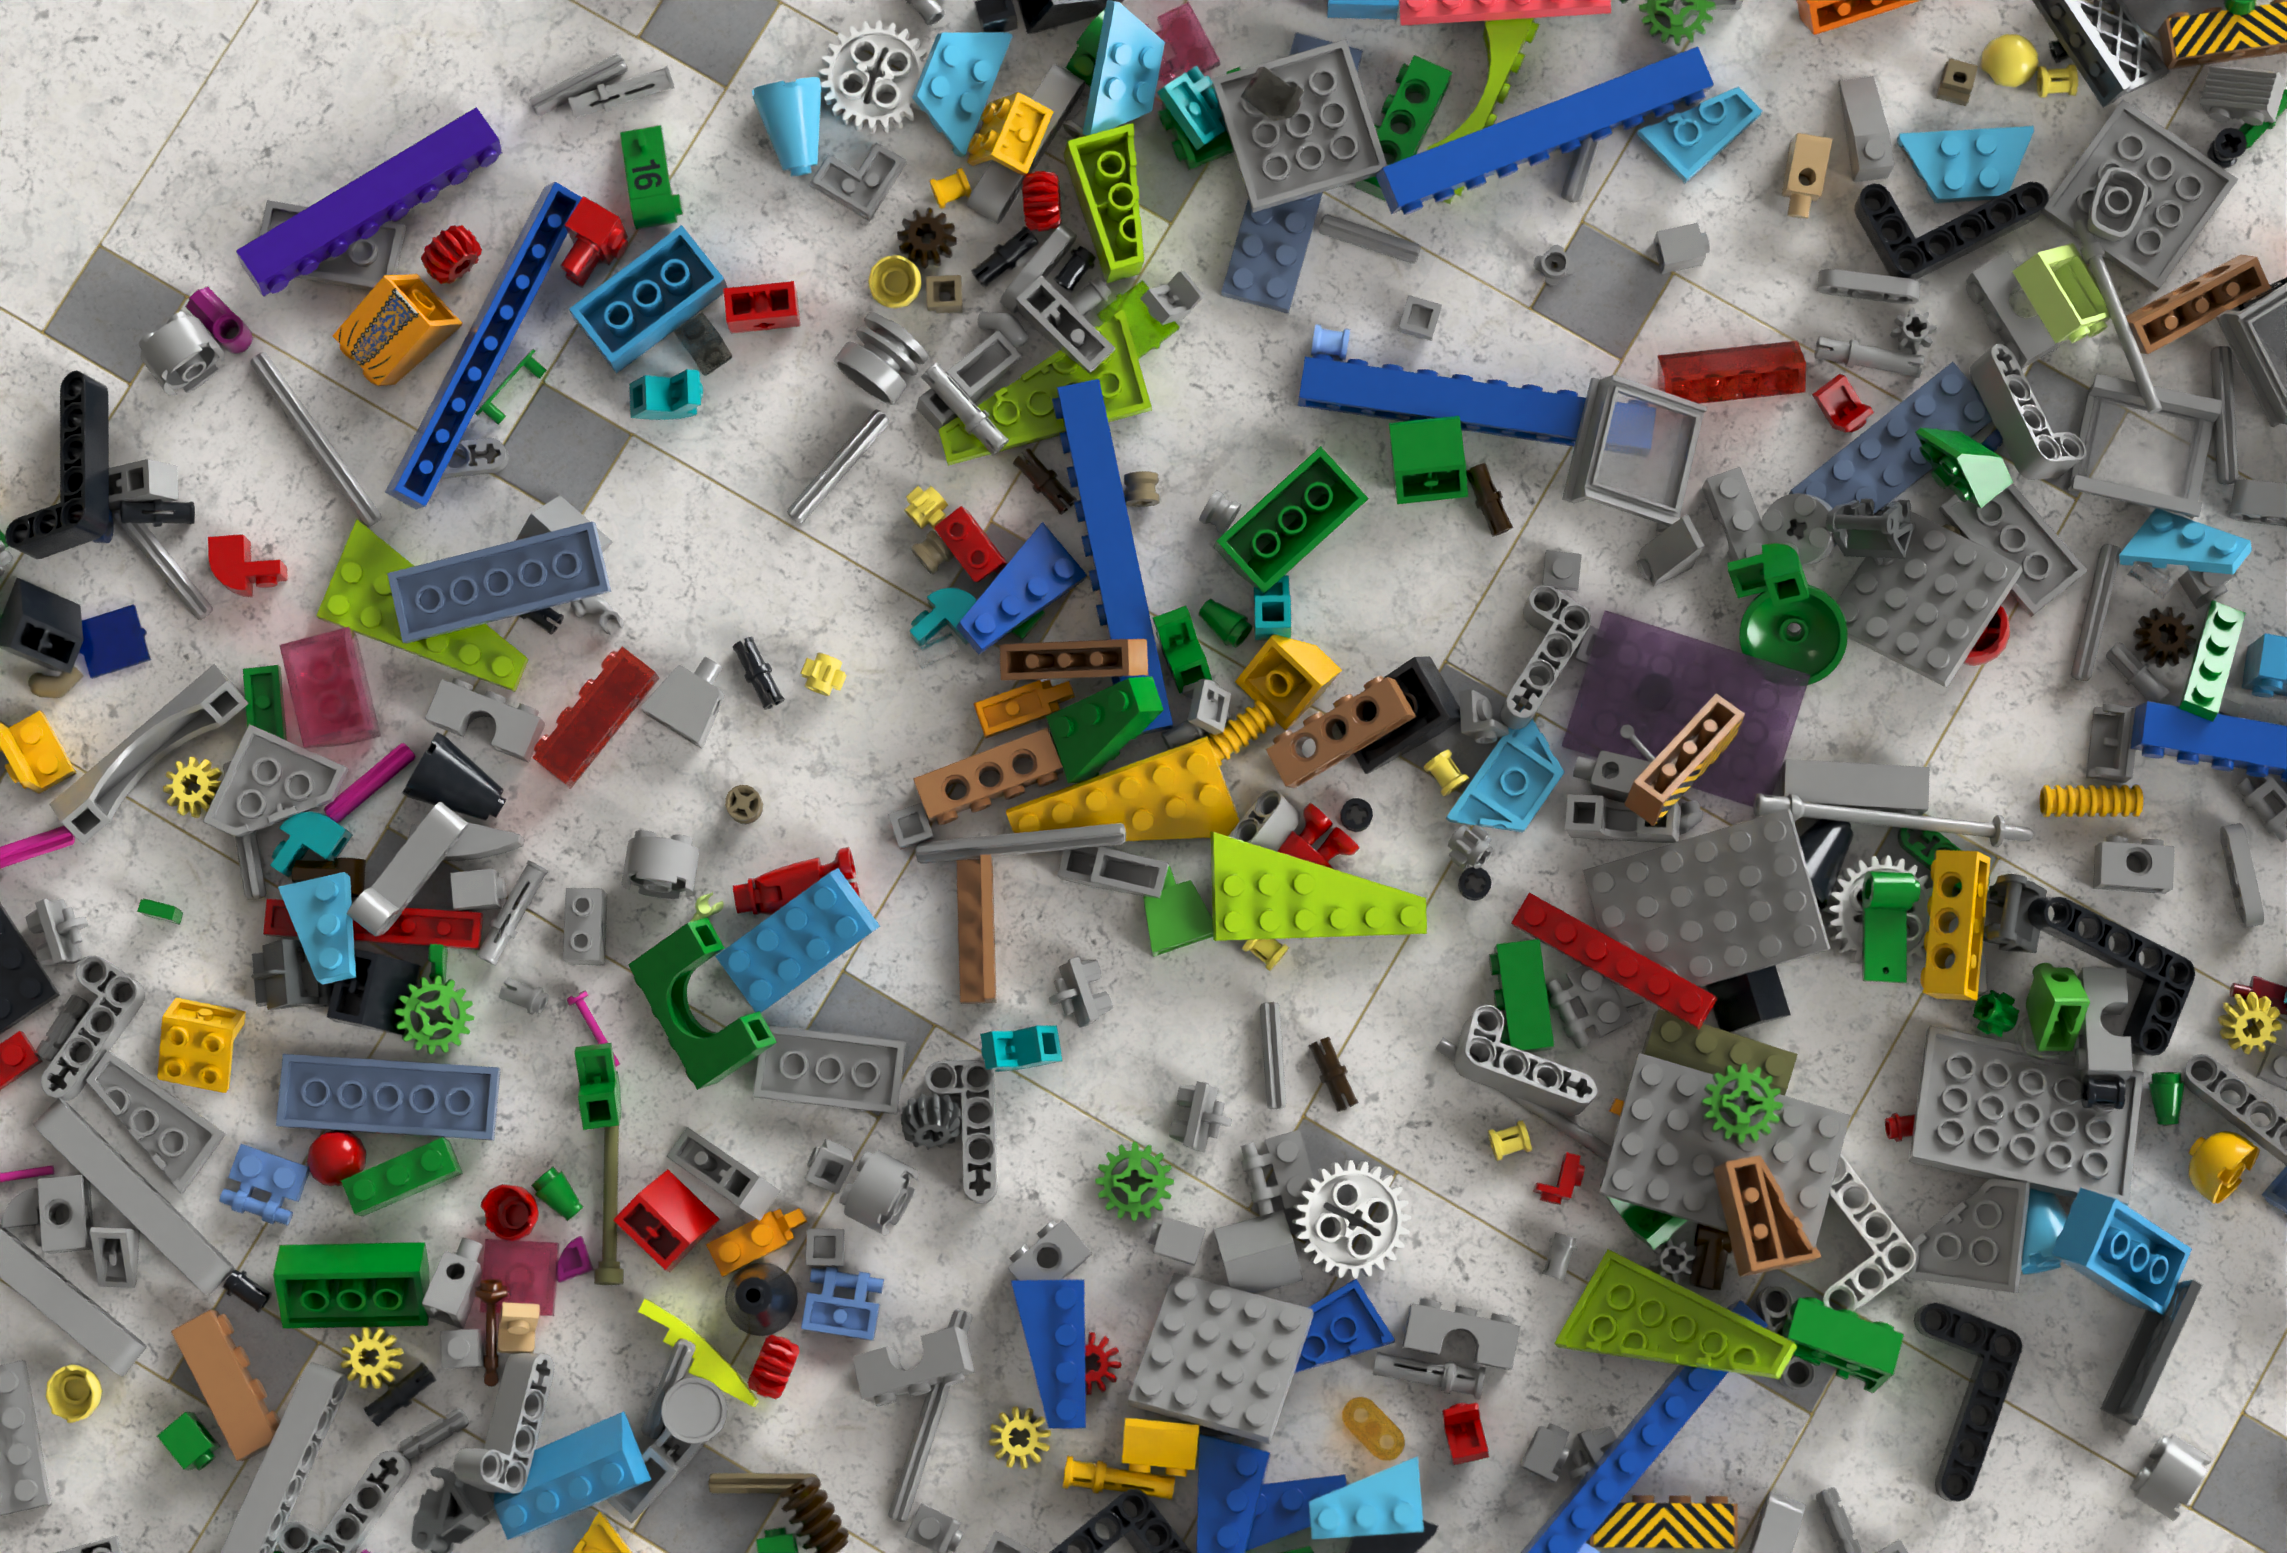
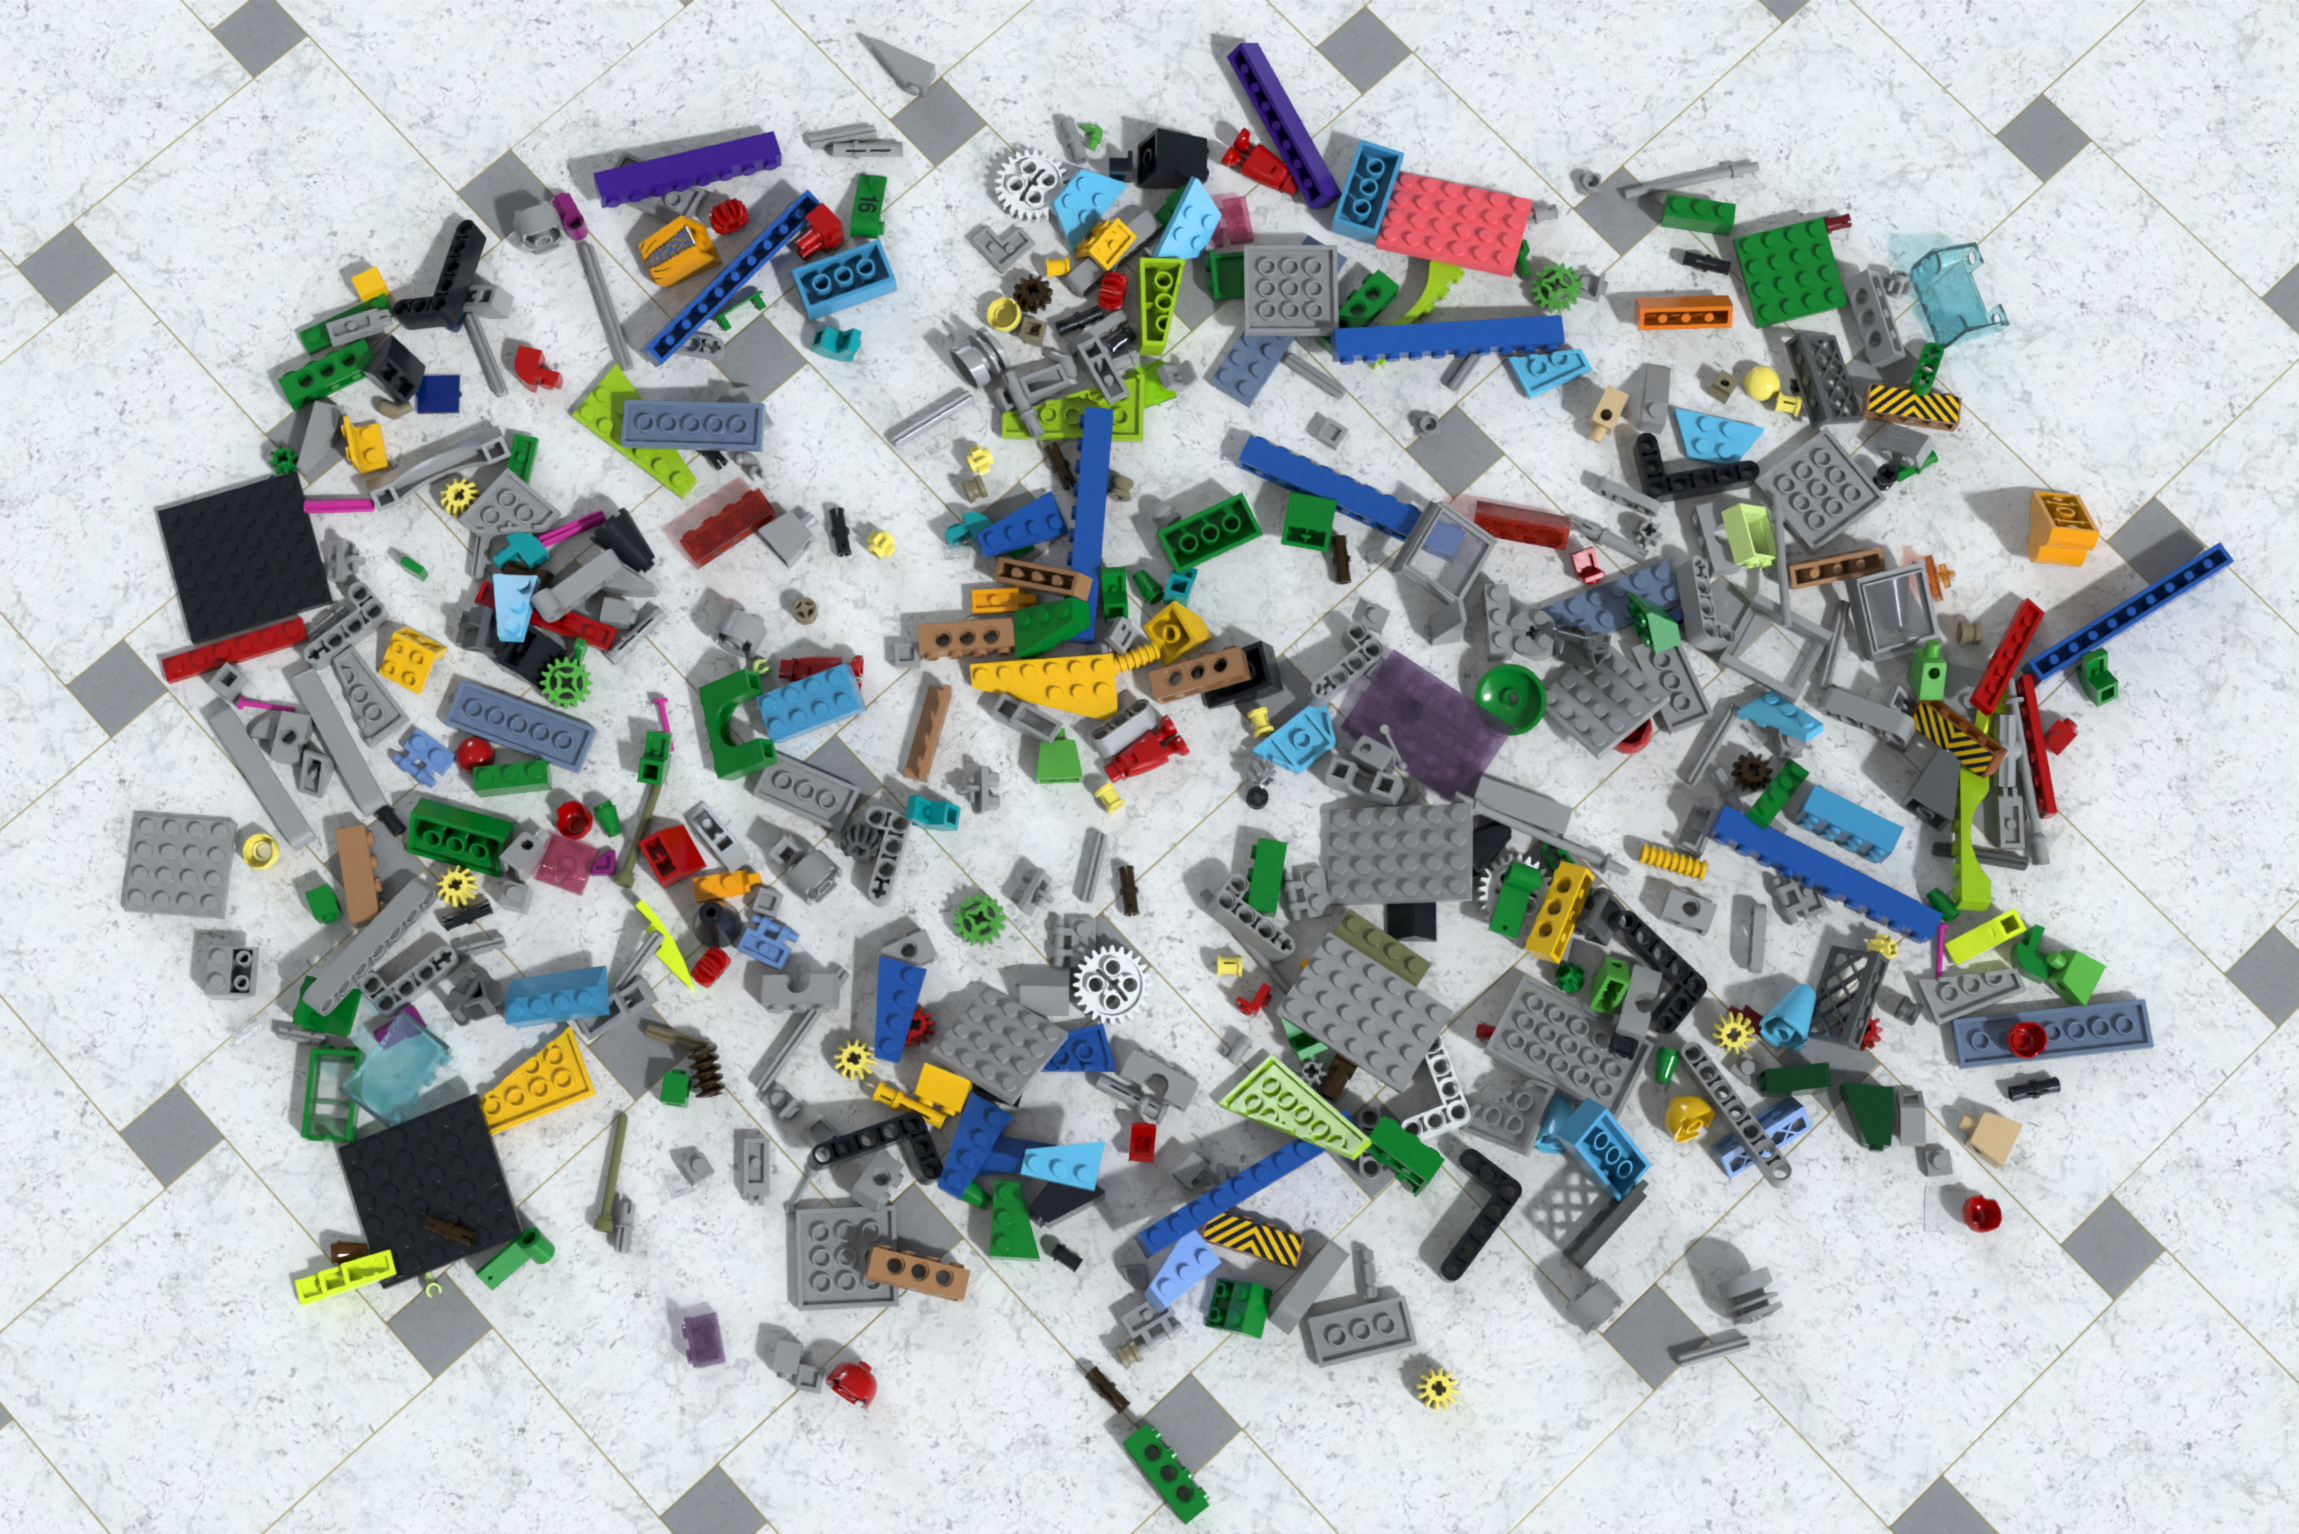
camera: 10 degrees right, 5 degrees down
black pin [120,499,195,527] -> none
clear pink slope [279,627,381,748] -> none
light grey arch [425,678,545,763] -> none
light grey beam [453,1353,554,1494] -> none
reddish brown piece [475,1279,507,1387] -> none
tan bracket [497,1302,540,1353] -> none
light grey pin [499,977,548,1014] -> none
light grey brick [563,888,607,965] -> none
light grey piece [661,1377,727,1444] -> none
clear smoke bracket [674,312,732,376] -> none
red brick [723,281,800,333] -> none
medium azure cone [752,77,821,176] -> none
light grey axle [916,823,1126,864] -> none
red bracket [935,506,1008,583] -> none
light grey brick [1148,1216,1206,1266] -> none
teal plate [1157,66,1227,150] -> none
lime wing [1210,832,1427,941] -> none
clear smoke bracket [1241,66,1304,121] -> none
light blue bush [1311,324,1350,361] -> none
black bush [1340,798,1373,832] -> none
clear yellow plate [1342,1397,1405,1461] -> none
light grey bracket [1459,689,1509,744] -> none
red plate [1511,892,1717,1030] -> none
medium nougat brick [1624,693,1745,826] -> none
light grey brick [1653,223,1710,274] -> none
bright green gear [1701,1063,1783,1145] -> none
medium nougat wedge [1713,1155,1822,1277] -> none
green brick [1727,543,1809,607] -> none
light grey piece [2087,167,2149,242] -> none

